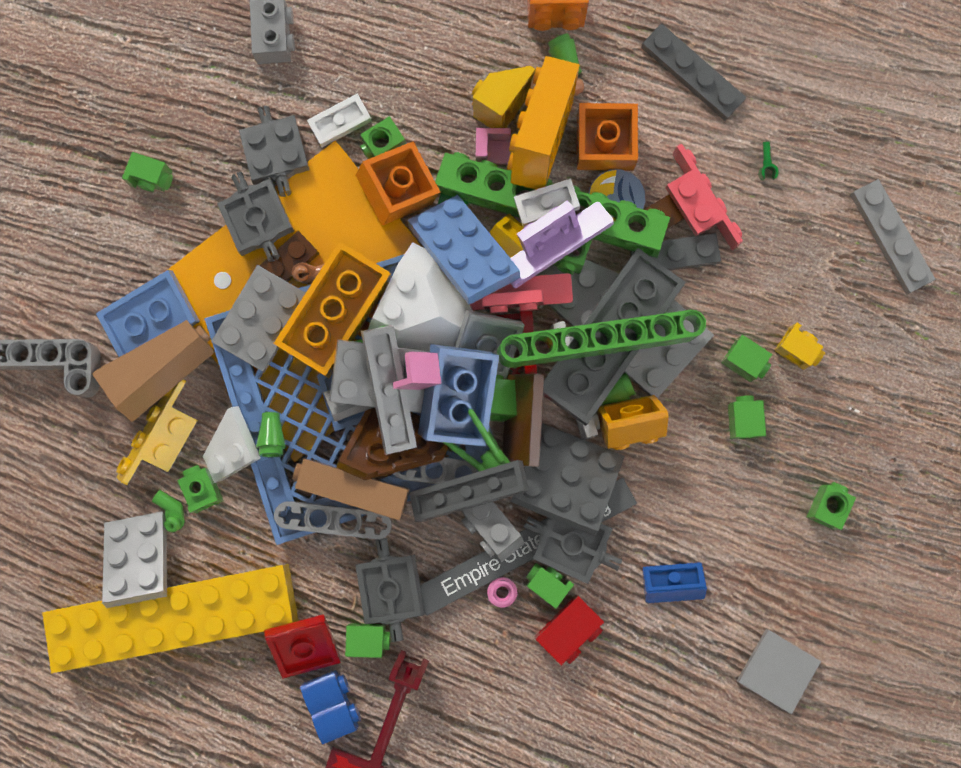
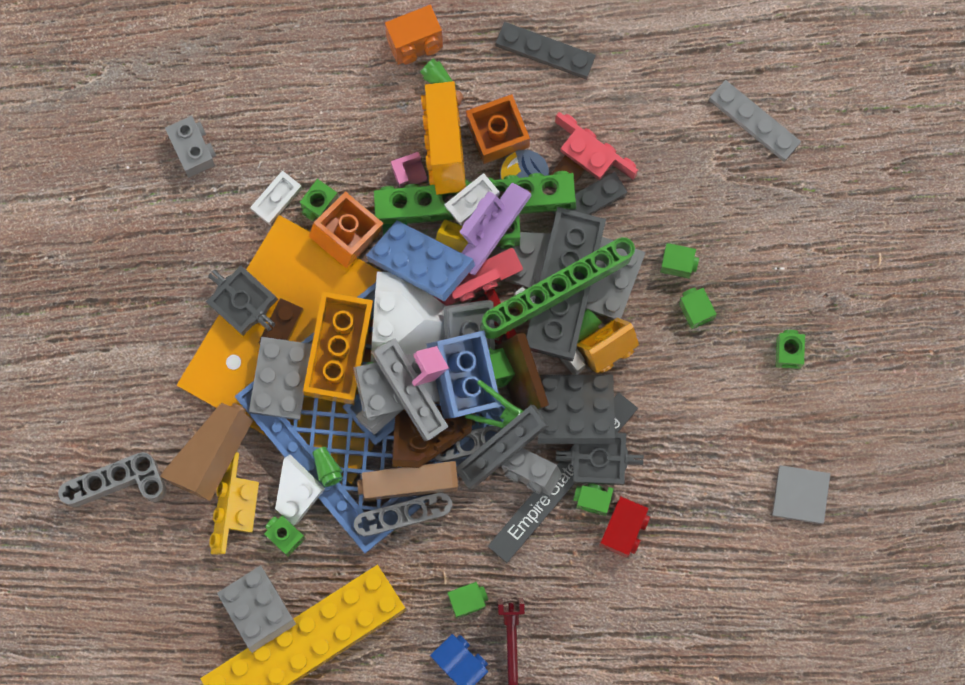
camera: 25 degrees left, 5 degrees down
medium blue plate [96,270,200,357] -> none
bright green brick [122,152,173,192] -> none
bright green arm [152,490,185,532] -> none
dark grey plate [239,106,309,197] -> none
red tile [264,614,341,679] -> none
nougat arm [291,262,324,284] -> none
dark grey plate [355,538,425,642] -> none
yellow slope [471,66,535,128] -> none
bright pink plate [487,577,517,608] -> none
blue slope [642,562,707,603] -> none
green hand [758,142,779,180] -> none
yellow brick [774,322,825,370] -> none

